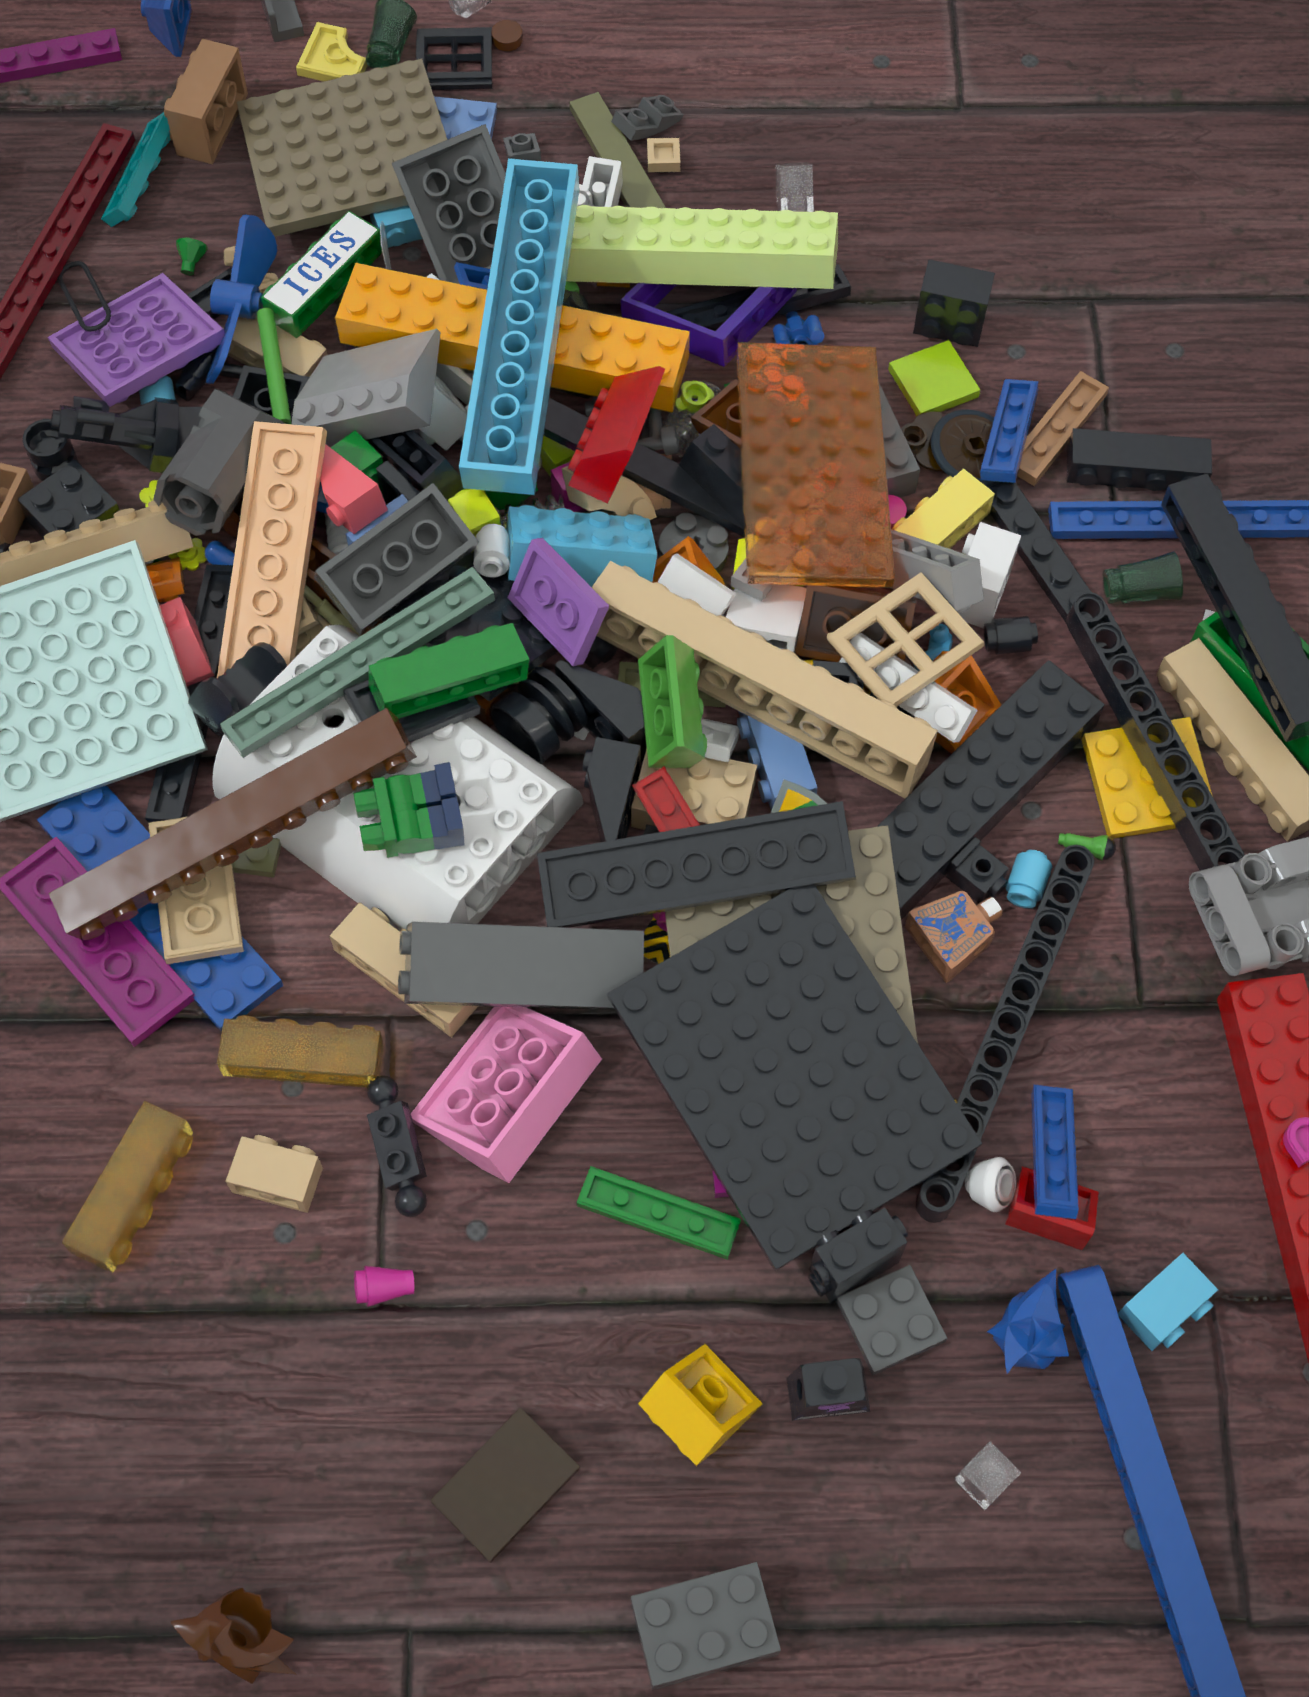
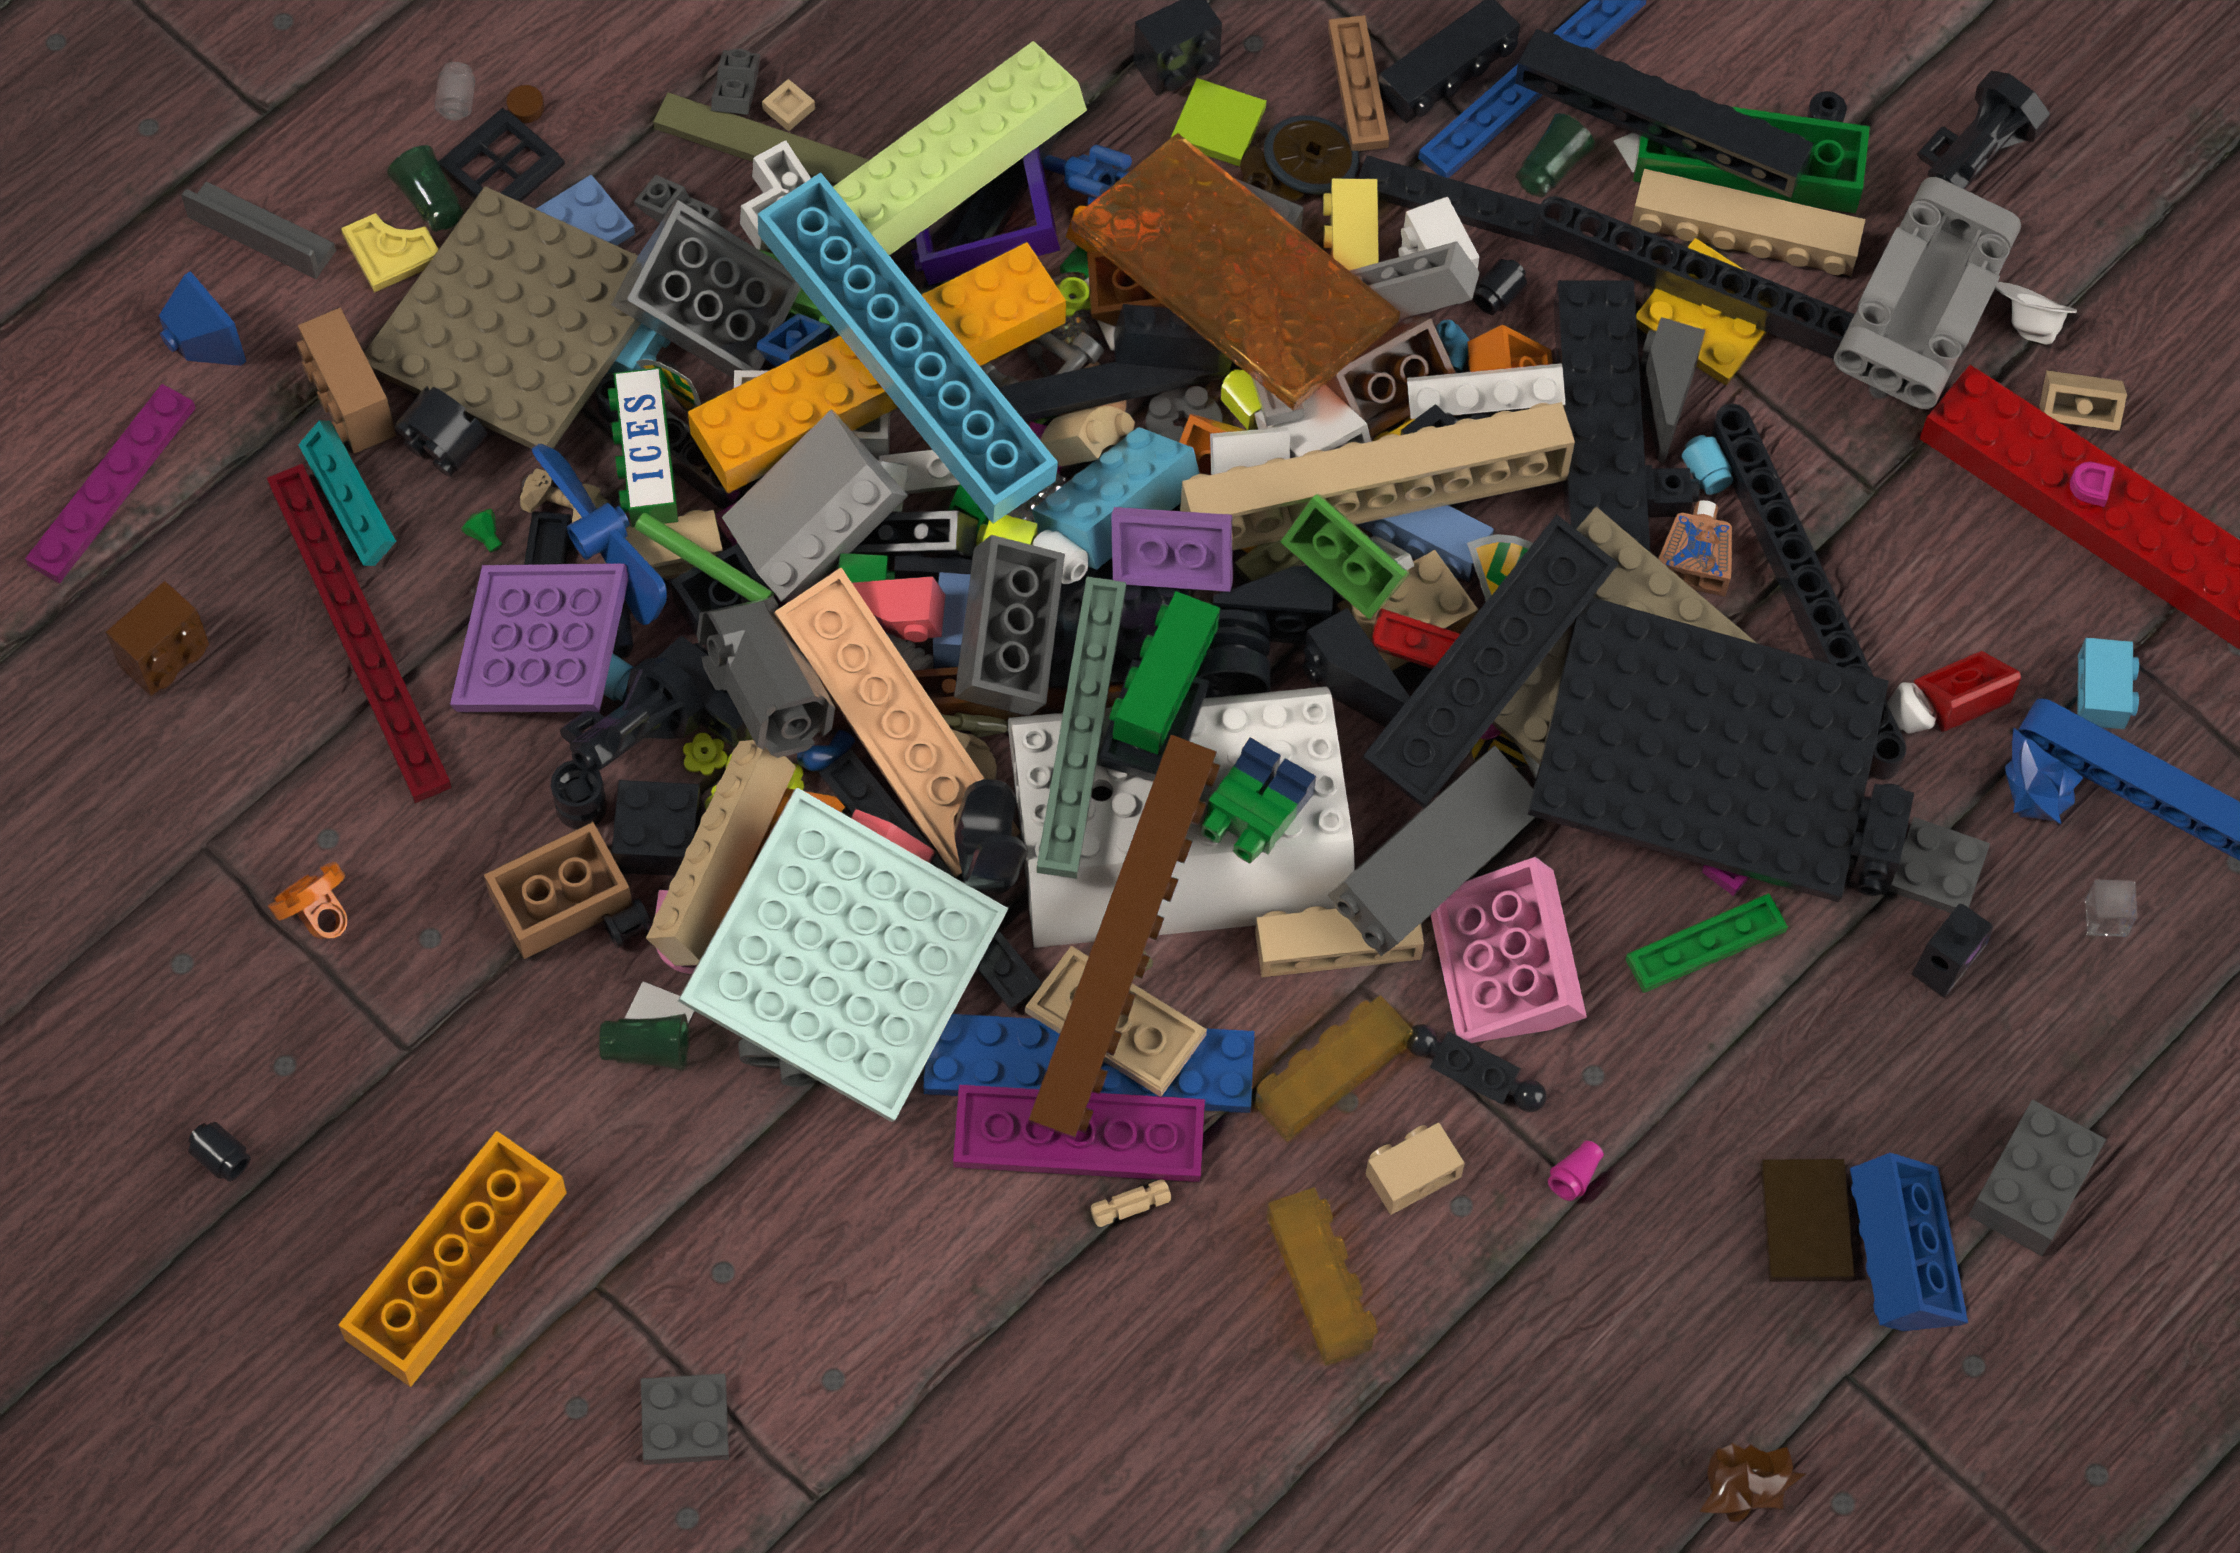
camera: 45 degrees left, 0 degrees up
black piece [57,261,111,332] -> none
red slope [567,366,665,504] -> none
yellow slope [638,1344,763,1466] -> none
clear slope [775,162,814,212] -> none
tan window [827,572,984,707] -> none
blue tile [980,379,1039,483] -> none
blue tile [1031,1085,1079,1219] -> none
bright green piece [1058,833,1116,860] -> none
none -> black brick [394,386,487,477]
none -> tan axle [1091,1179,1171,1227]
none -> dark grey slope [1639,317,1705,463]
none -> blue slope [1850,1153,1968,1331]

